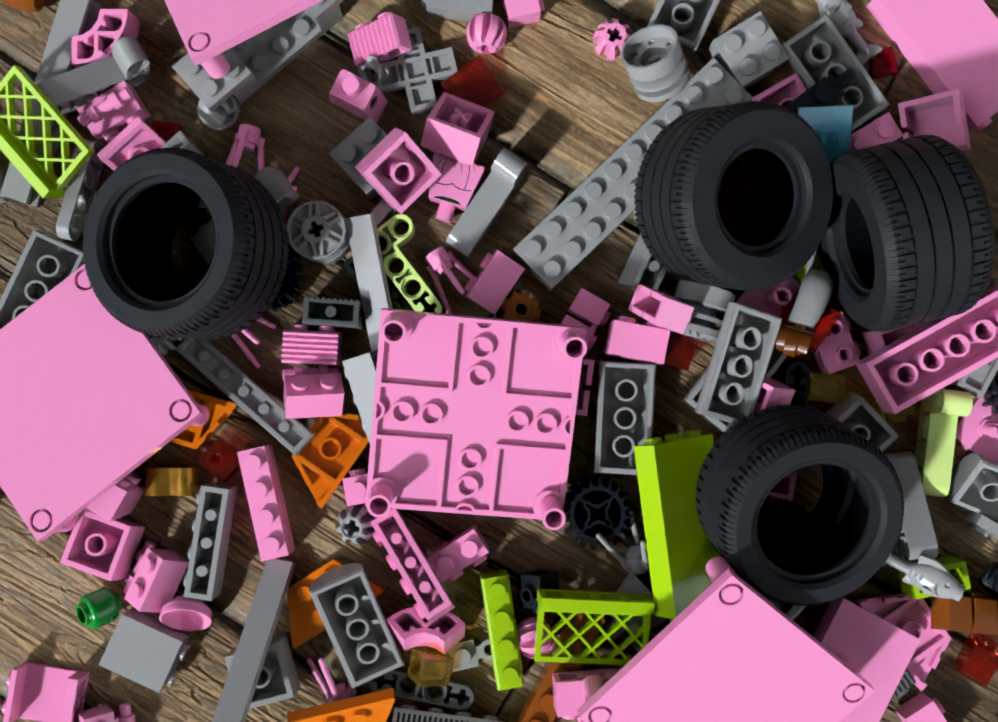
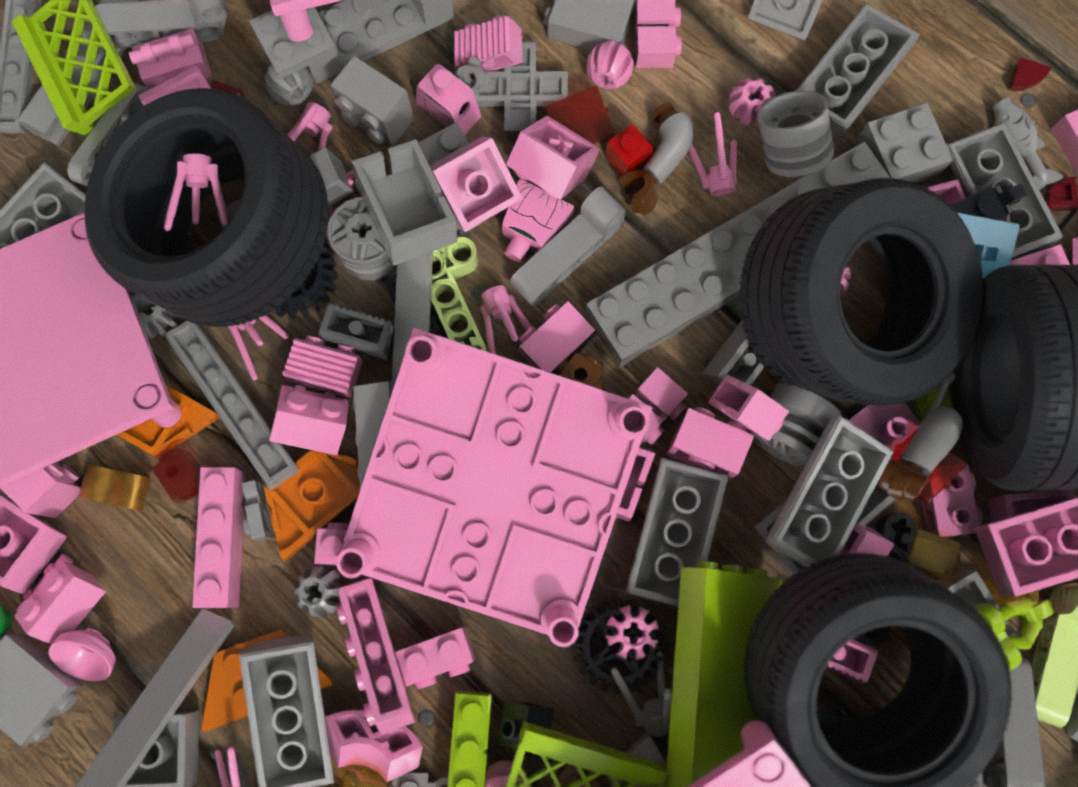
camera: 15 degrees right, 10 degrees down
light grey brick [183,482,238,601] -> none
clear red brick [662,333,696,371] -> none
none -> bright pink plant [164,154,229,230]
none -> light grey plate [241,480,273,542]
none -> light grey brick [330,56,414,148]
none -> light grey piece [352,139,457,266]
none -> red brick [605,123,653,177]
none -> bright pink piece [606,605,659,660]
none -> piece [619,102,694,215]
none -> bright pink plant [688,112,738,197]
none -> lime piece [973,597,1053,671]

